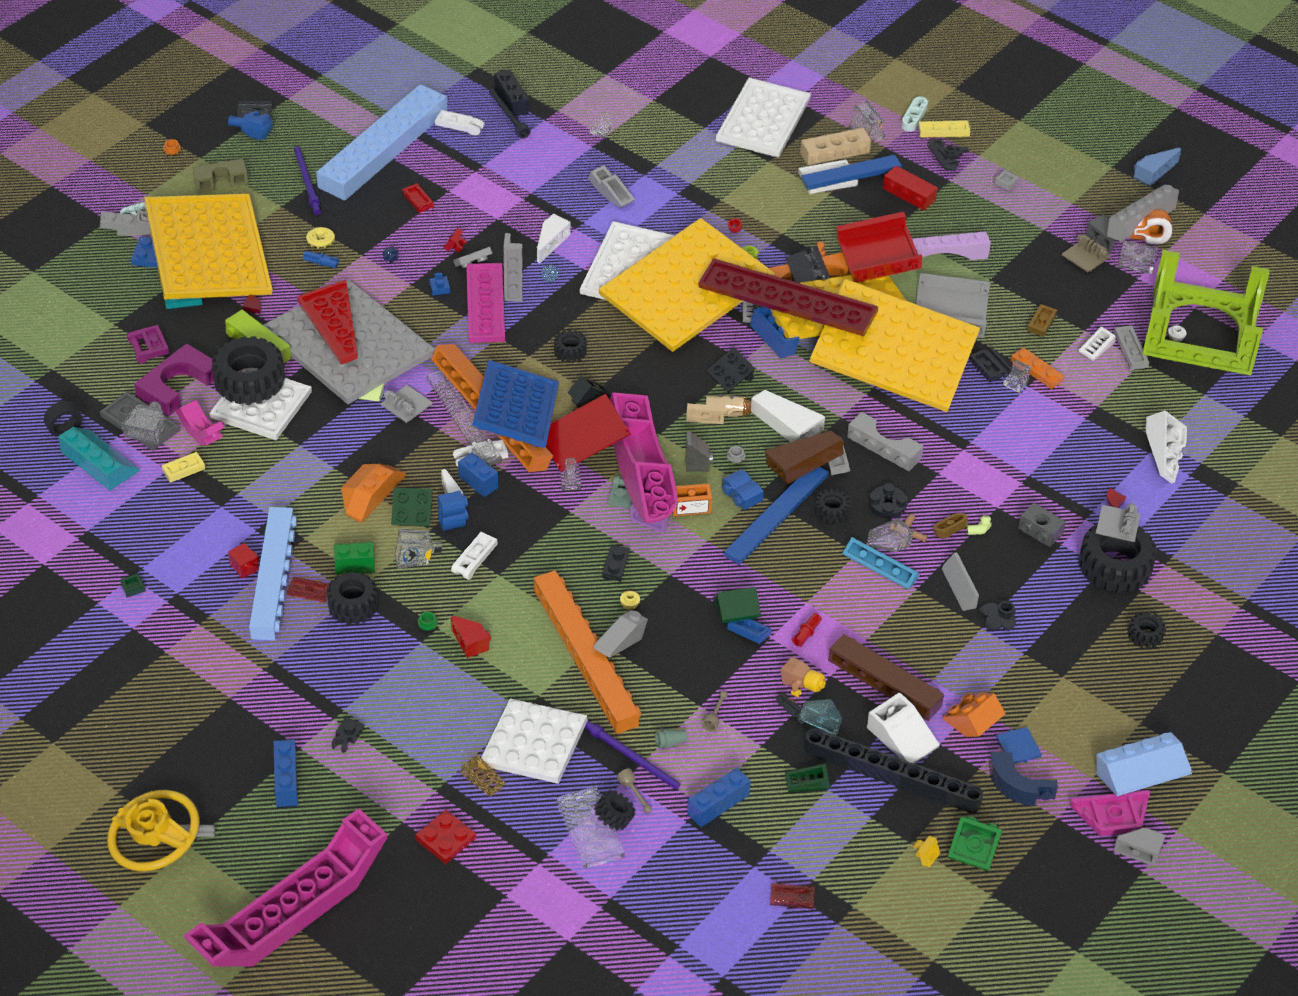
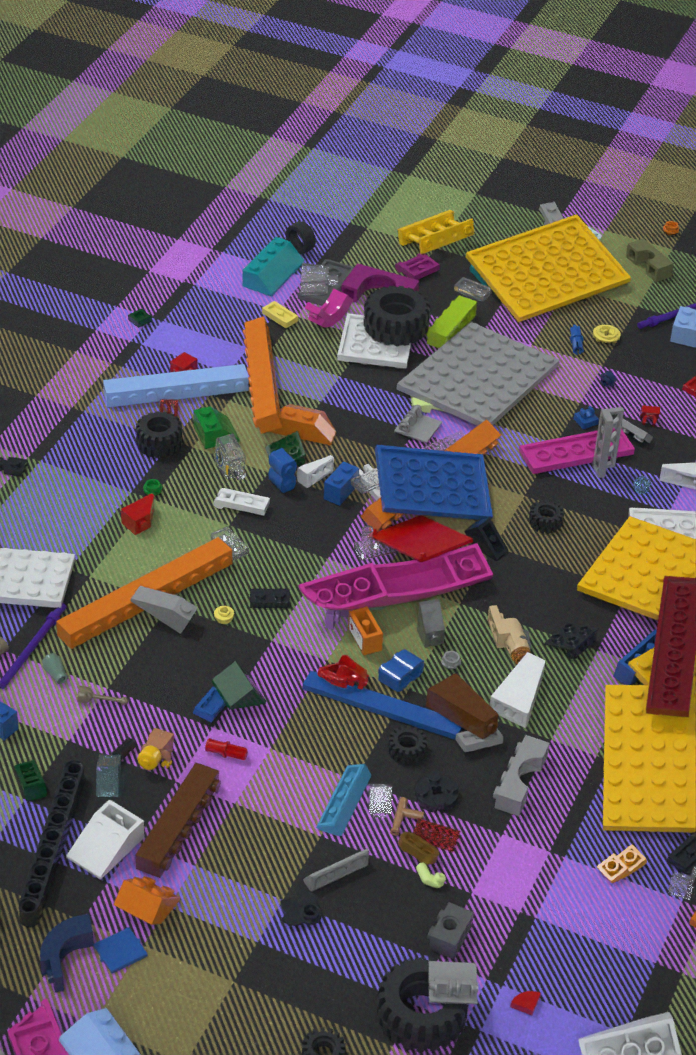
camera: 75 degrees right, 5 degrees down
dark red tile [243,295,261,314] -> none
red wing [297,280,358,365] -> none
none -> clear plate [211,526,249,561]
none -> orange brick [243,316,282,434]
none -> red piece [317,655,369,689]
none -> yellow fence [398,210,475,254]
none -> clear red tile [413,819,460,852]
none -> clear plate [454,277,492,302]
none -> light orange slope [597,844,647,883]

